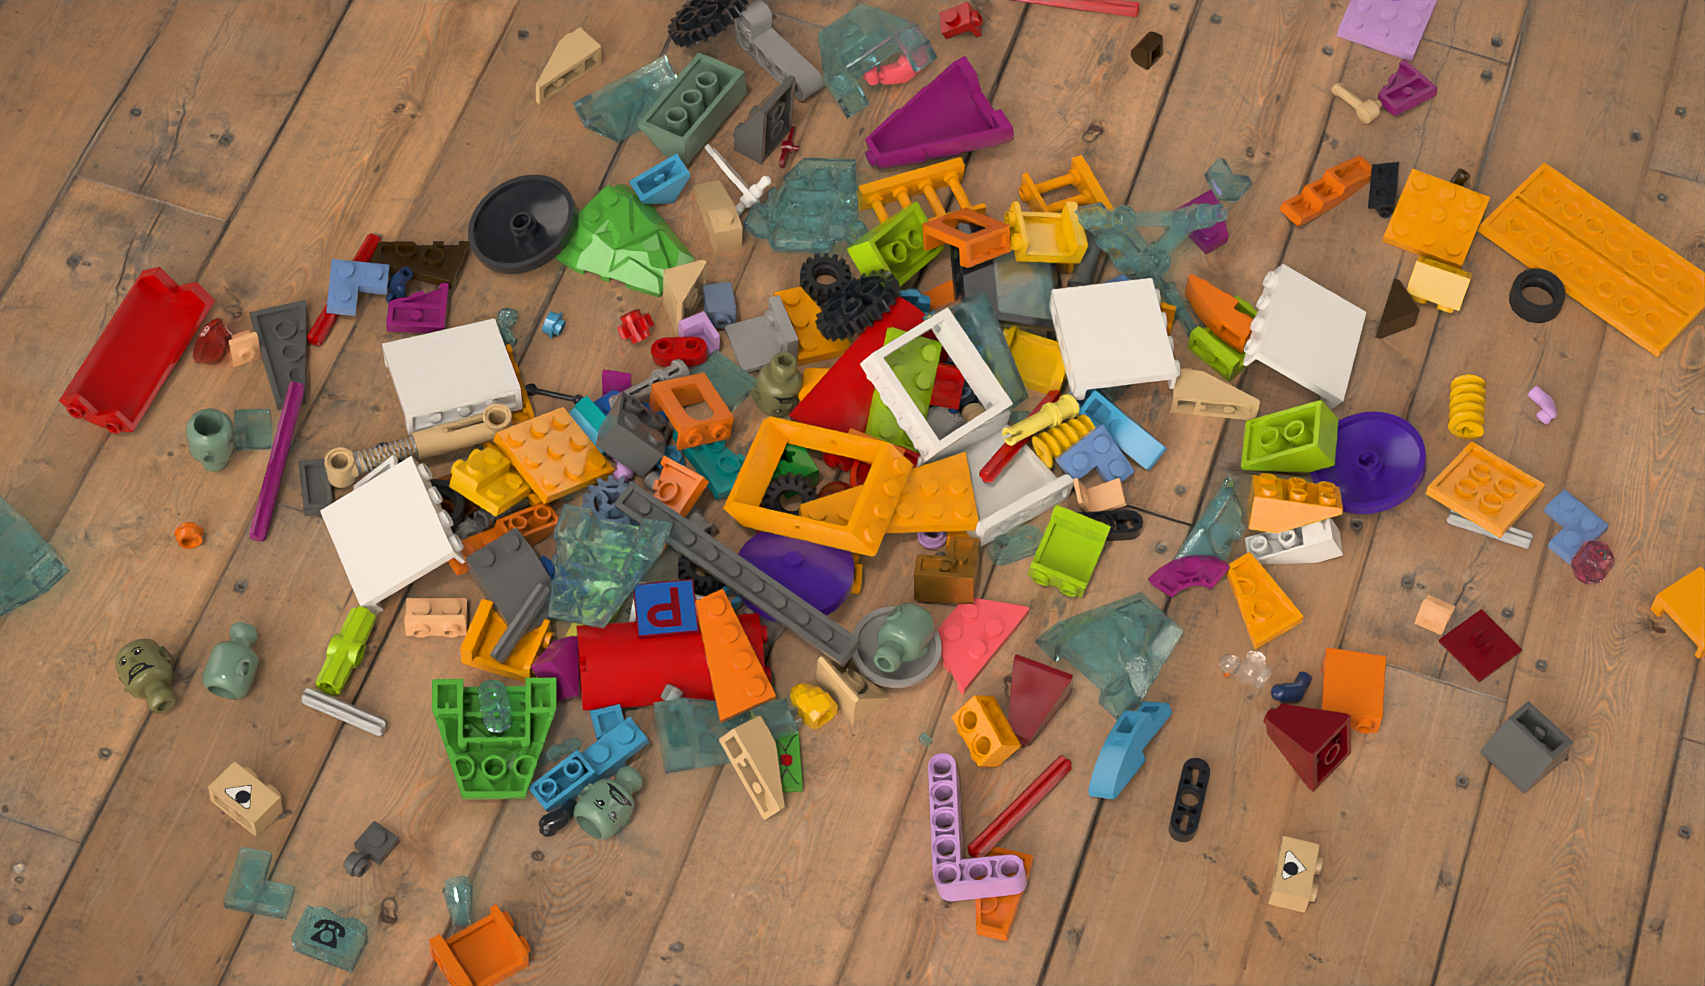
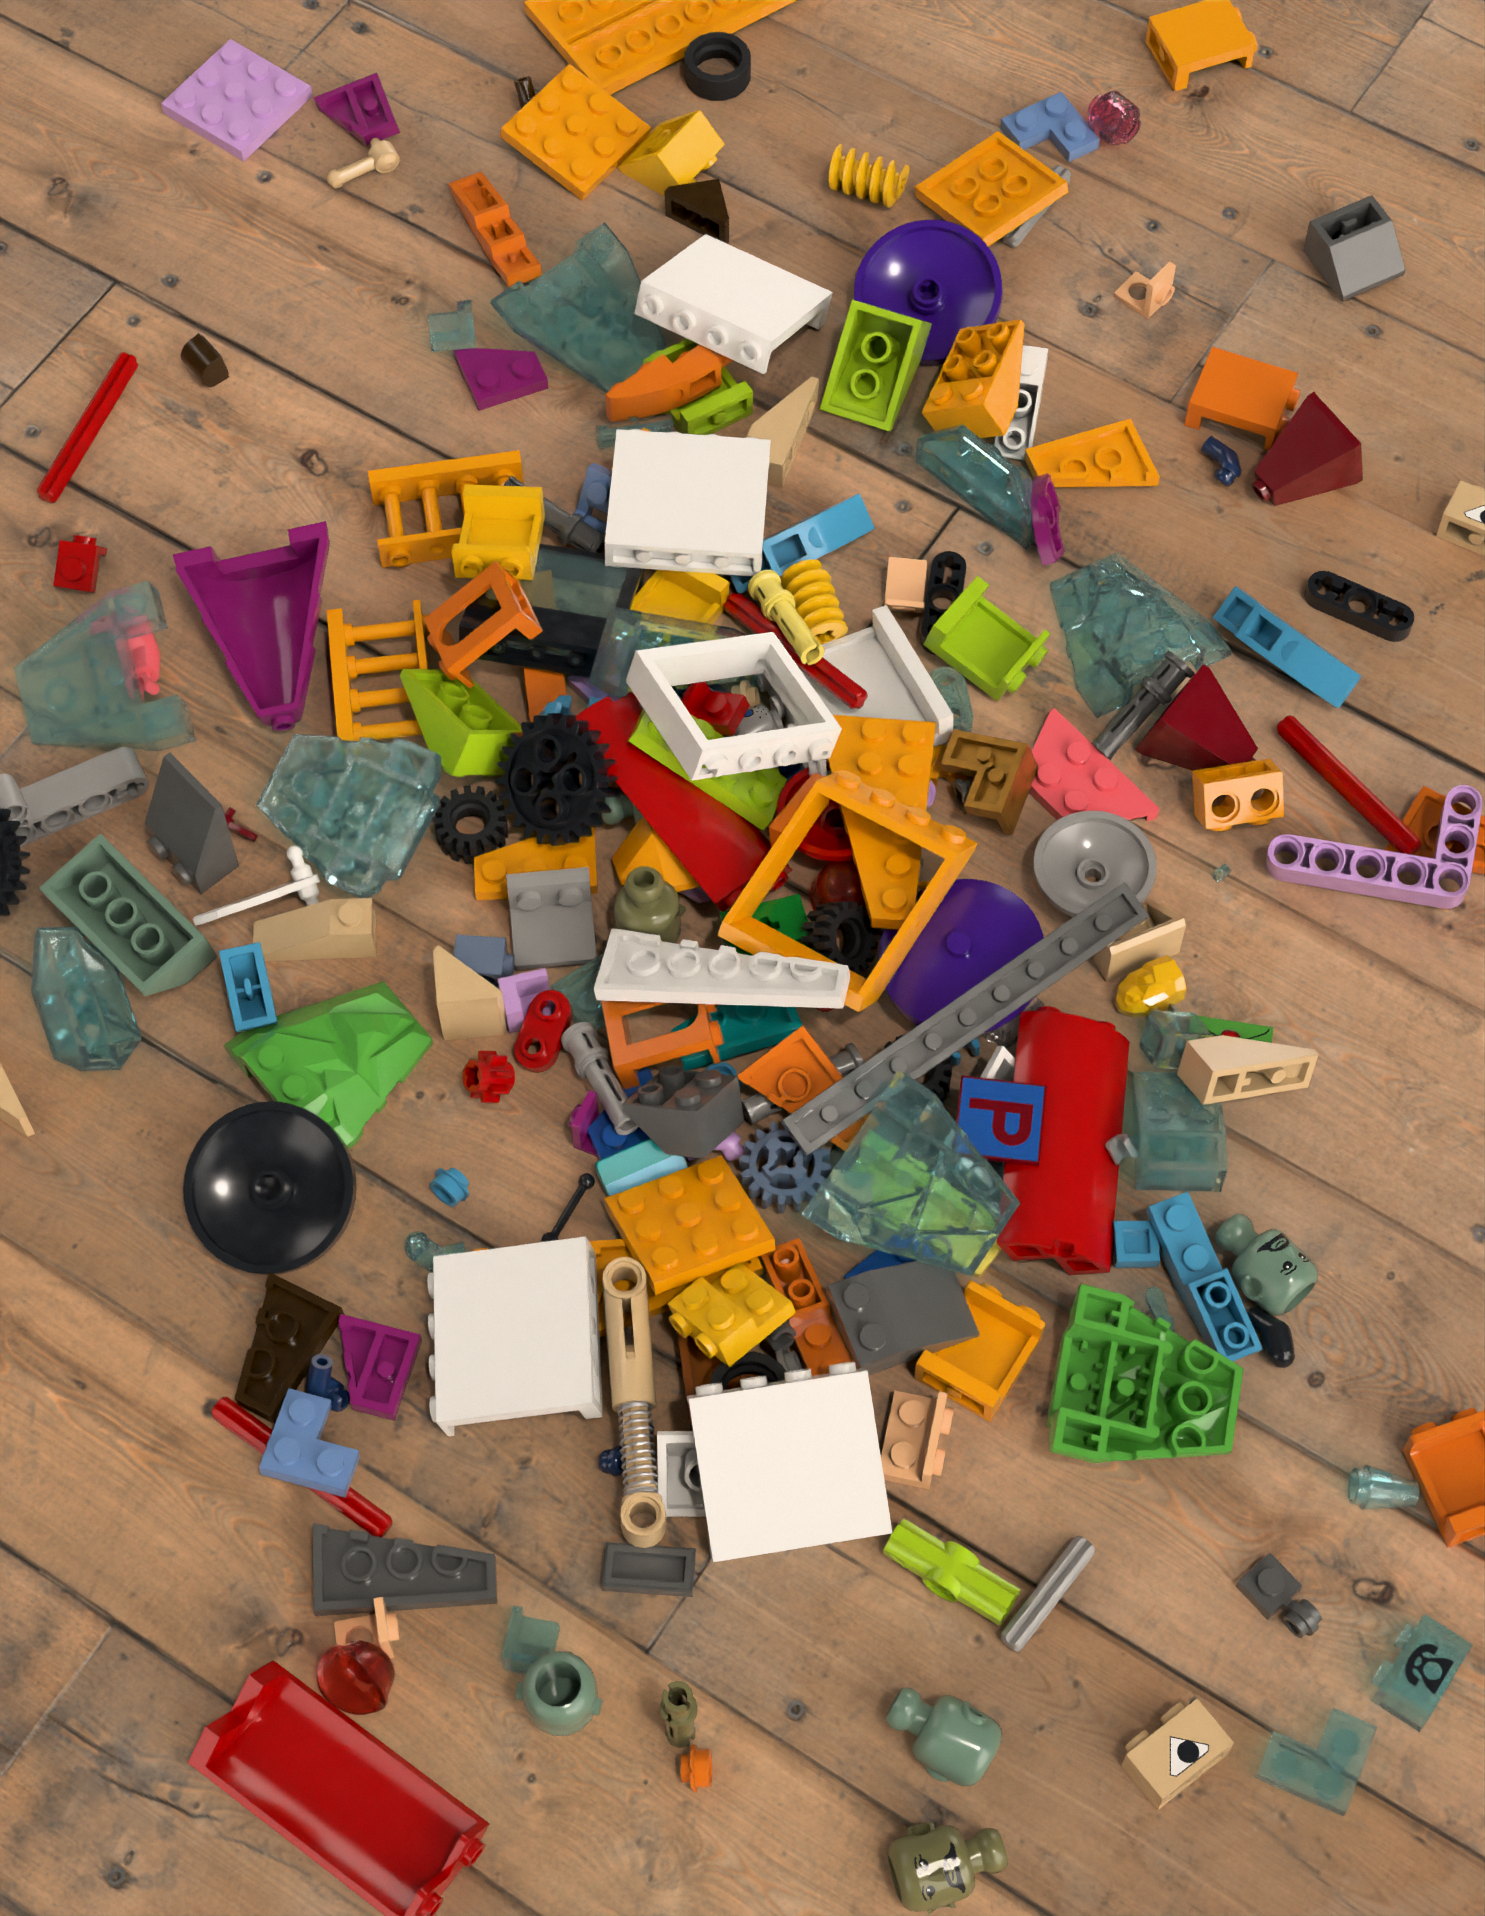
camera: 70 degrees left, 5 degrees up
magenta axle [249,381,305,542] -> none
clear light blue beam [478,680,511,732] -> none
dark grey axle [490,583,552,663] -> none
magenta slope [531,636,579,702] -> none
orange wing [695,589,776,724] -> none
sand green piece [874,603,935,672] -> none
medium blue plate [1055,424,1135,483] -> none
clear light blue plate [1075,202,1228,293] -> none
clear animal [1219,650,1272,689] -> none
black hinge [1368,162,1399,218] -> none
dark red piece [1438,609,1522,683] -> none
lavender arm [1528,386,1557,425] -> none
none -> clear light blue wedge [490,222,667,393]
none -> white wing [594,929,850,1009]
none -> olive pin [660,1681,698,1748]
none -> dark grey pin [1092,650,1195,760]

